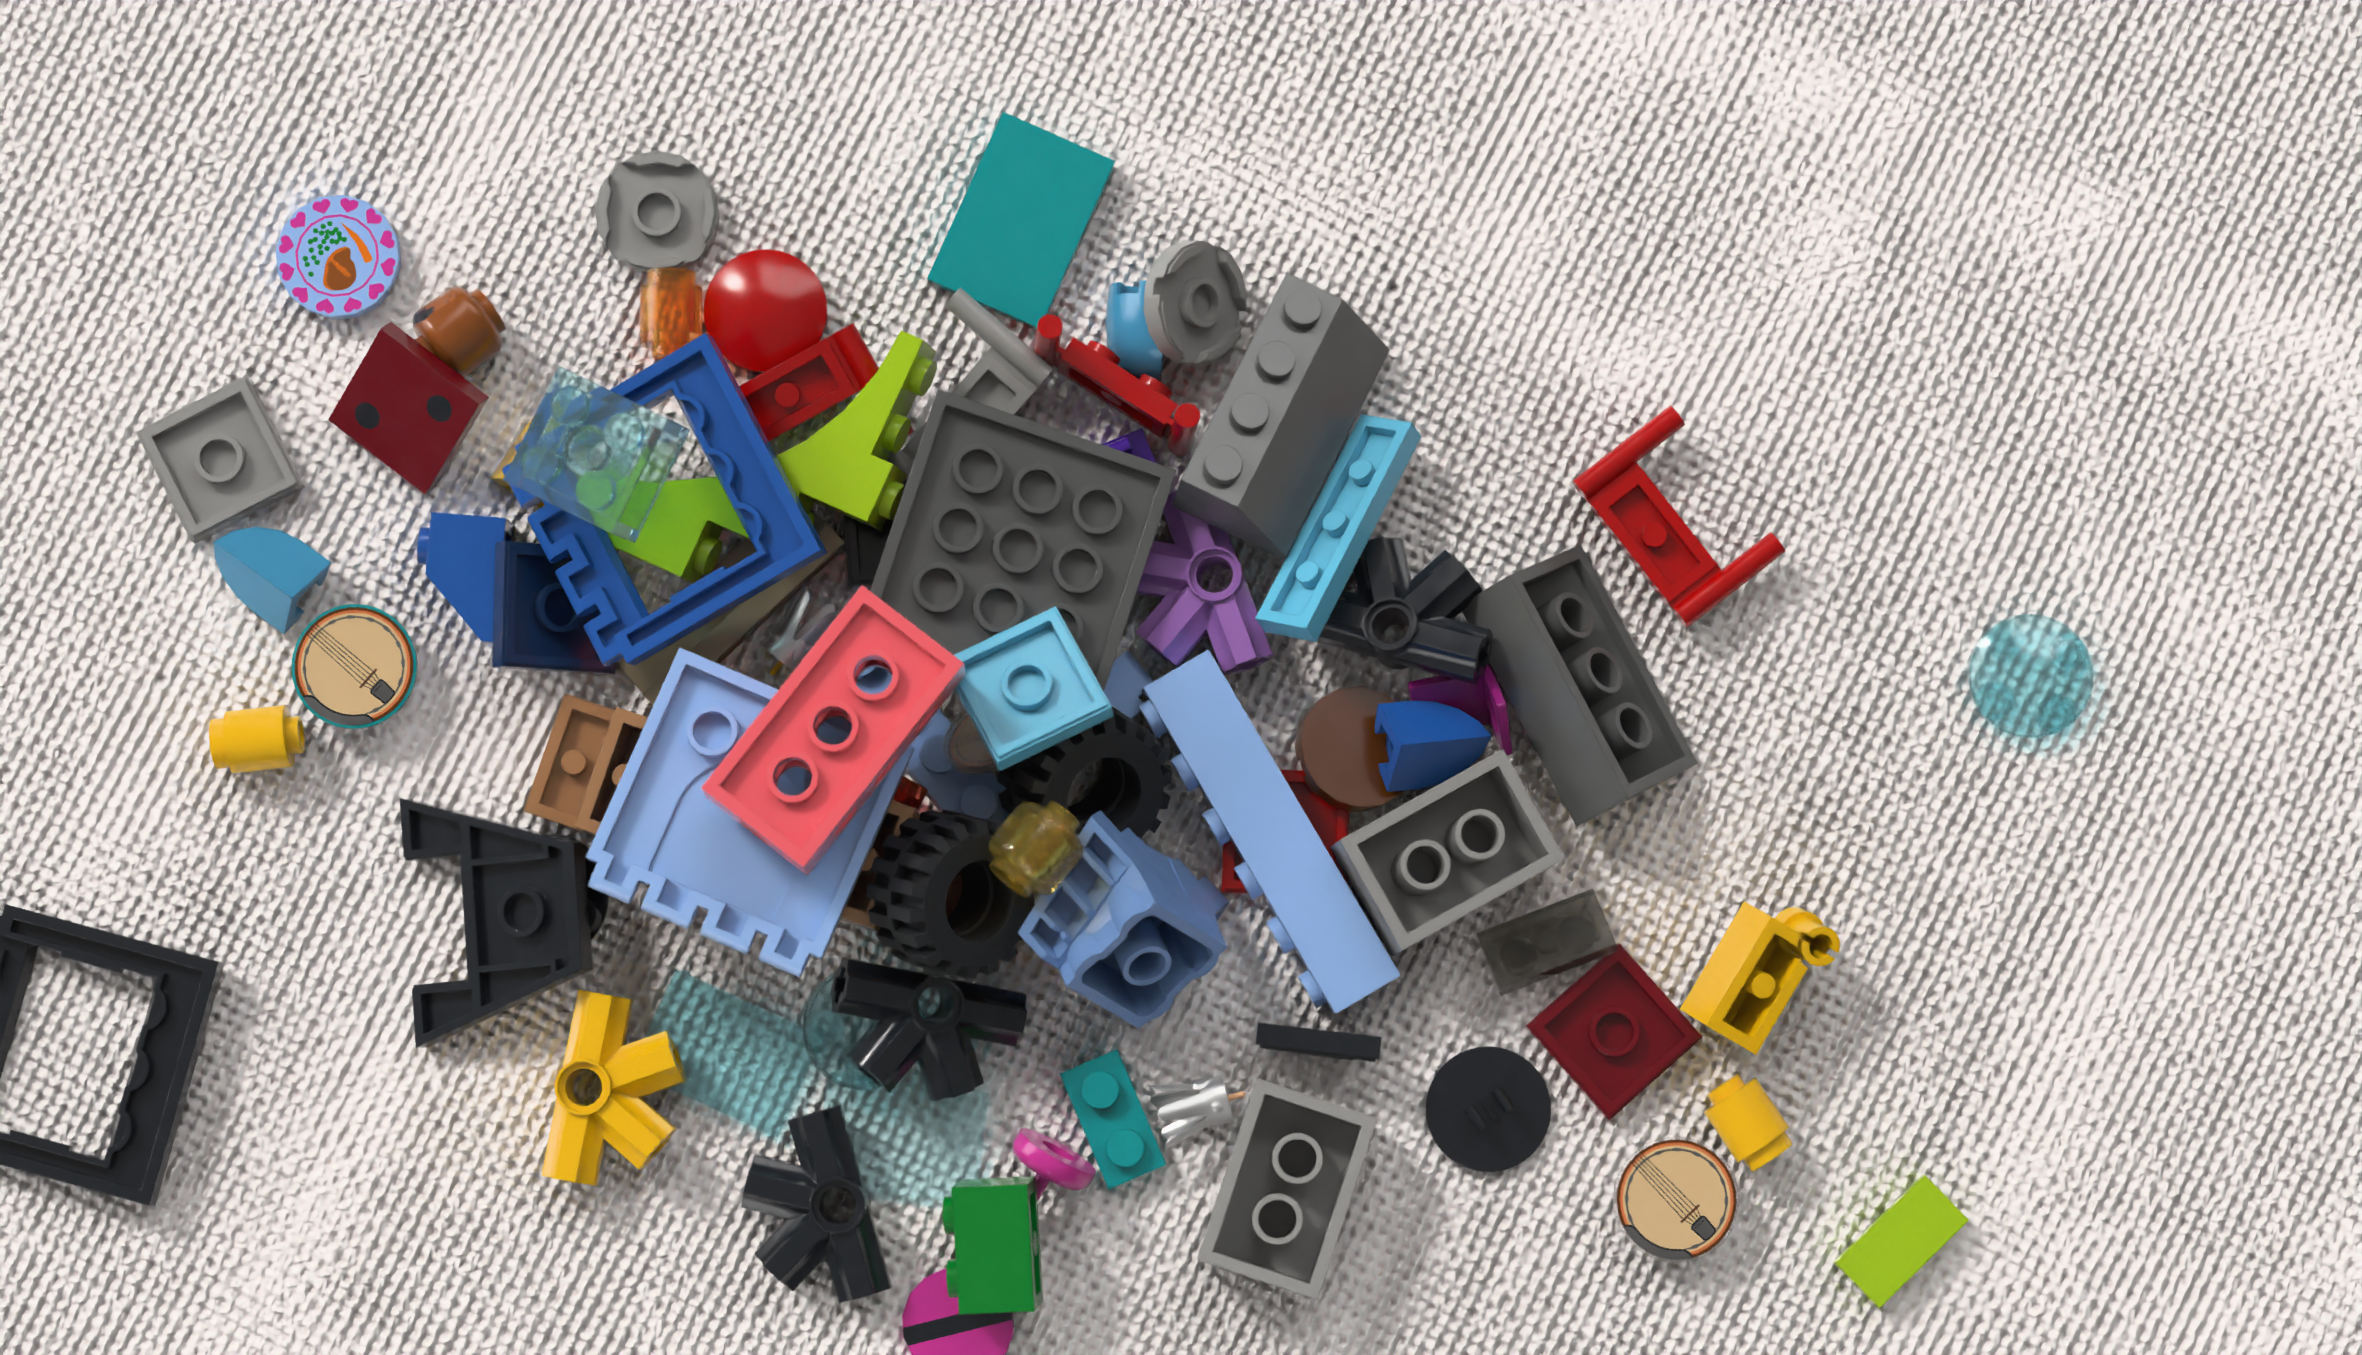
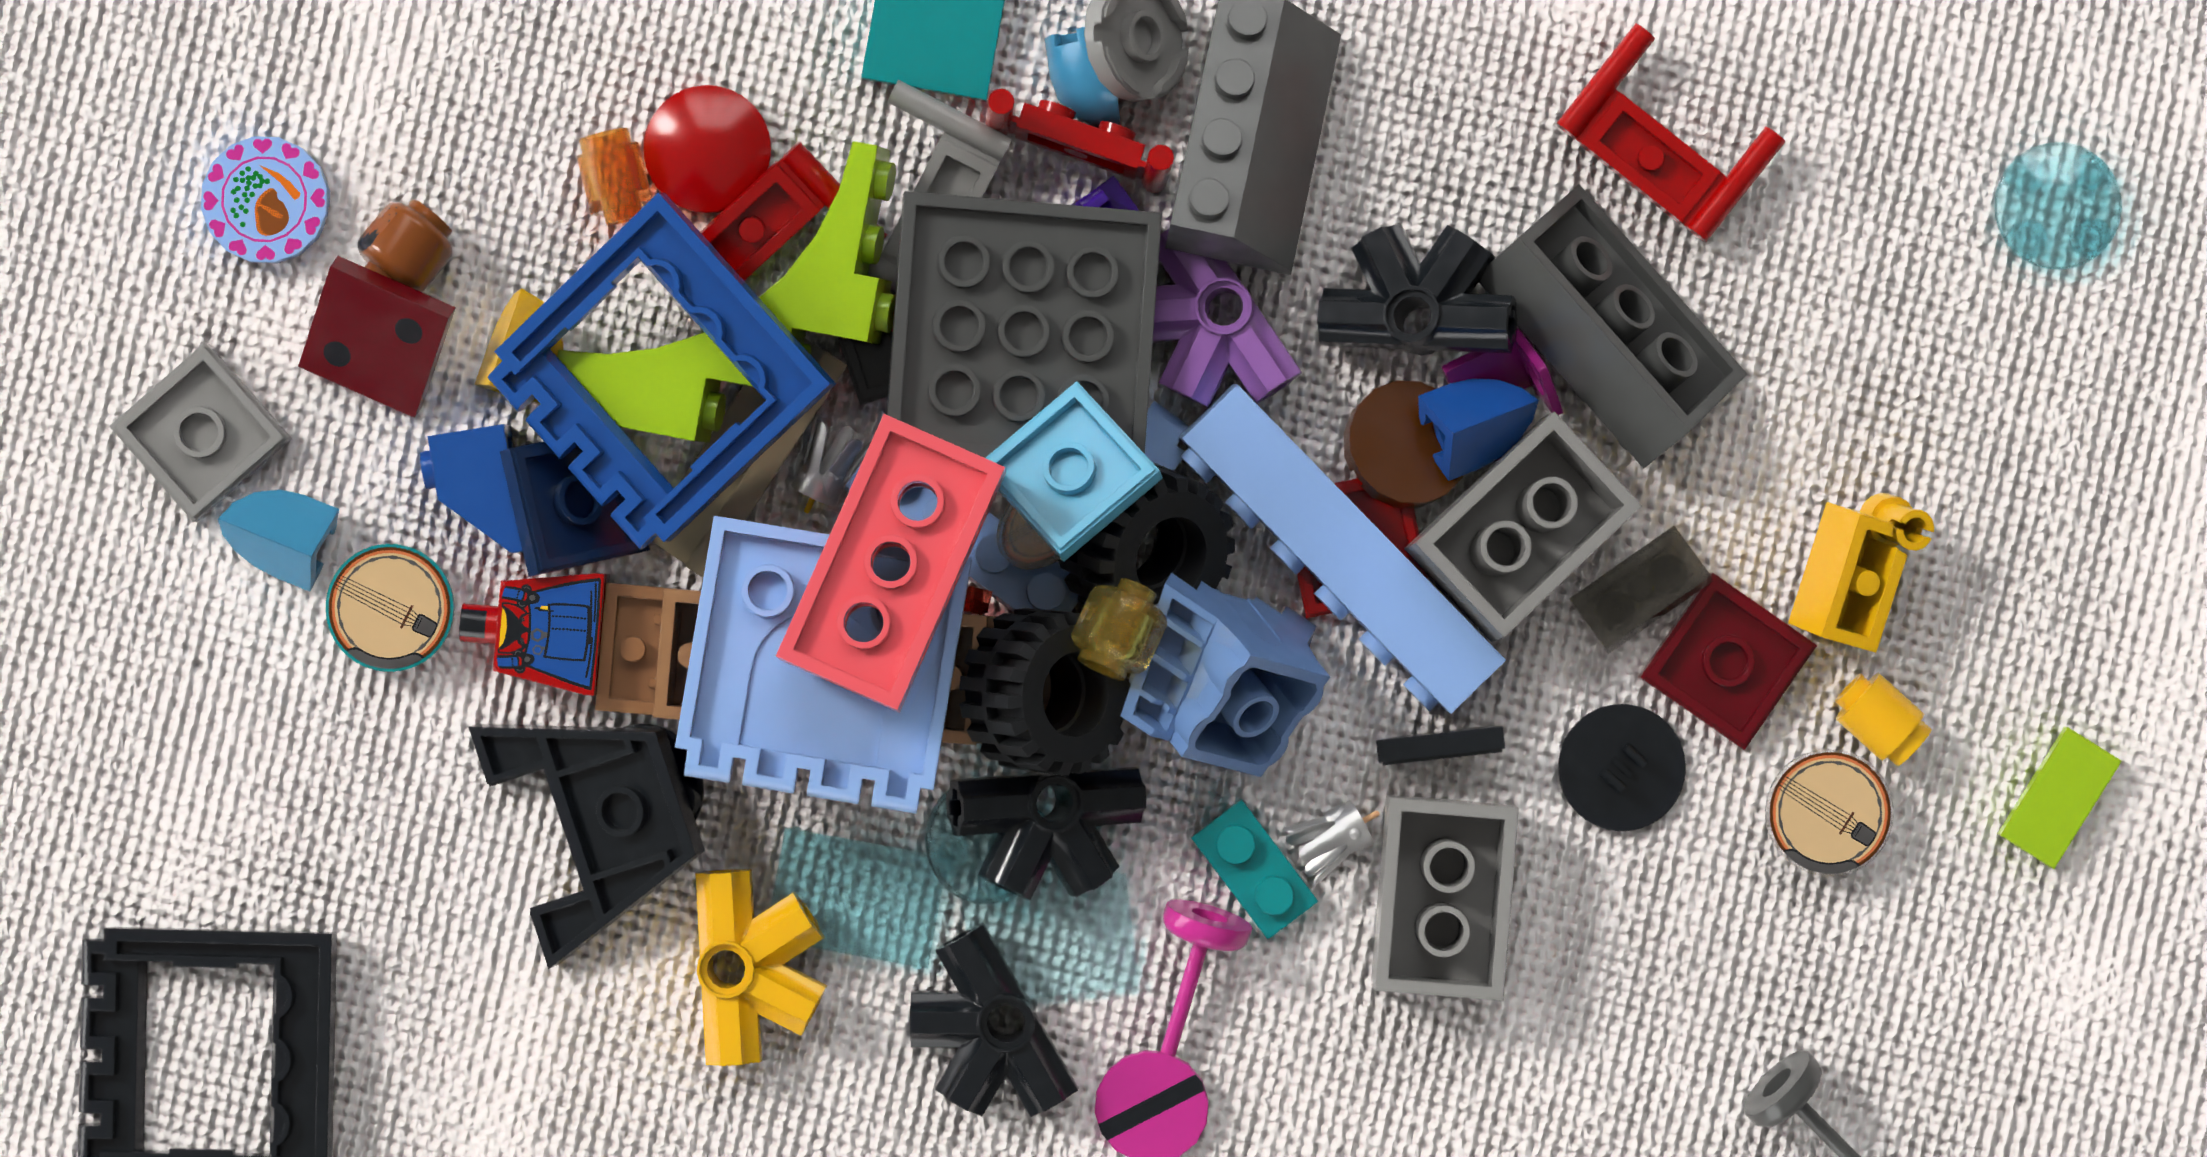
camera: 15 degrees left, 5 degrees up
yellow brick [209,705,305,773] -> none
clear light blue brick [503,366,690,543] -> none
light grey tile [595,151,720,276] -> none
green brick [943,1176,1043,1315] -> none
medium azure plate [1255,414,1421,642] -> none
none -> torso [459,573,610,696]

